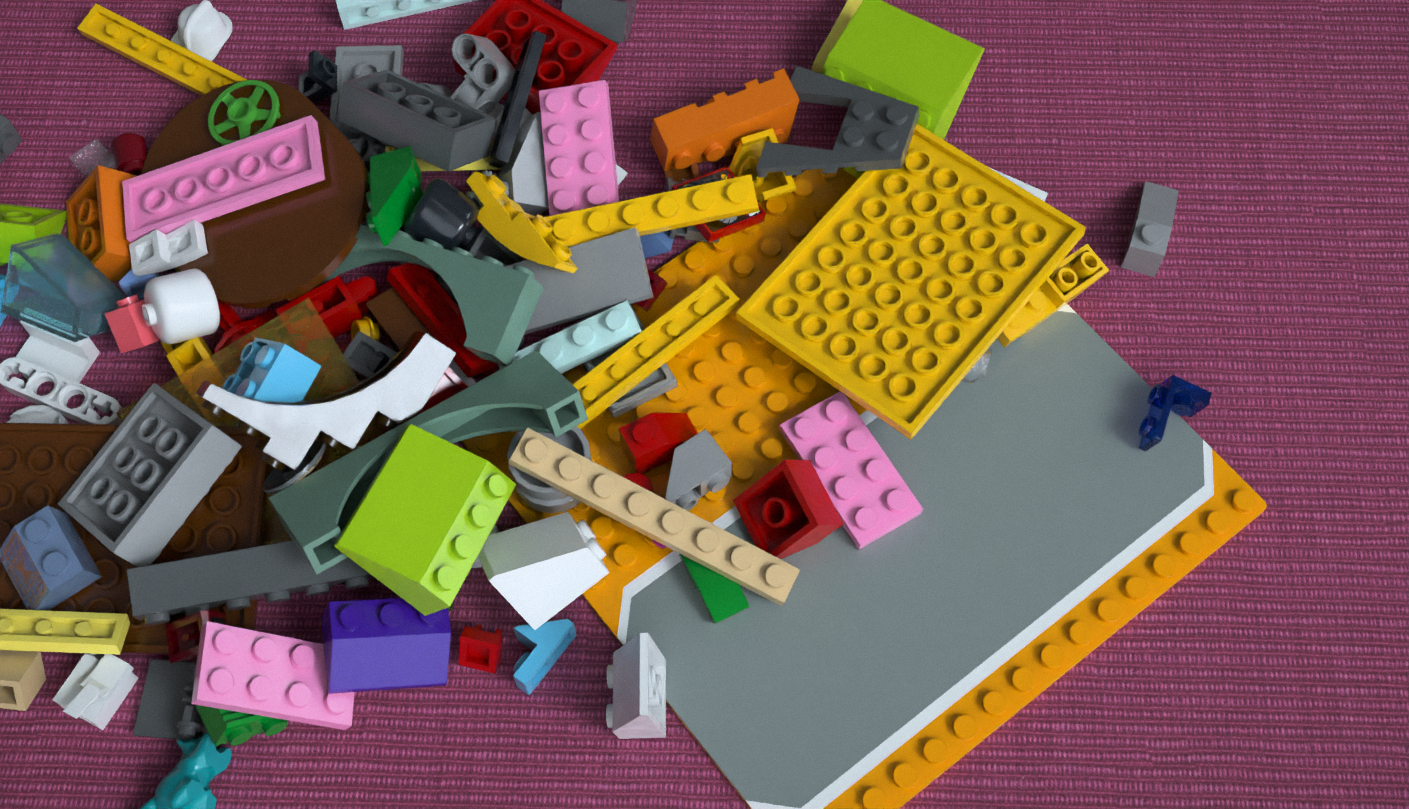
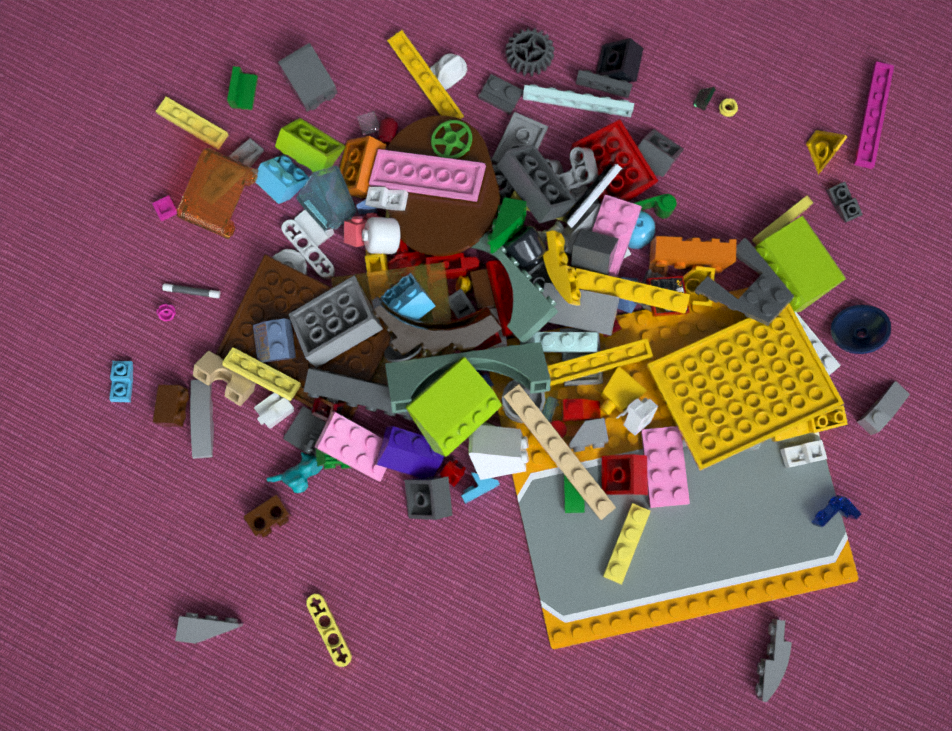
camera: 25 degrees right, 15 degrees up
black bracket [299,50,337,104] -> none
white slope [606,633,666,739] -> none
none -> dark grey slope [404,476,453,520]
none -> dark grey plate [478,74,523,115]
none -> clear light blue pin [542,396,559,422]
none -> dark grey slope [571,229,619,275]
none -> yellow torso [600,367,647,415]
none -> light yellow plate [603,503,651,585]
none -> white piece [617,398,658,435]
none -> medium azure cylinder [628,211,655,249]
none -> green door [630,194,677,219]
none -> light grey slope [755,619,792,702]
none -> white slope [781,440,827,468]
none -> dark blue dish [831,305,892,354]

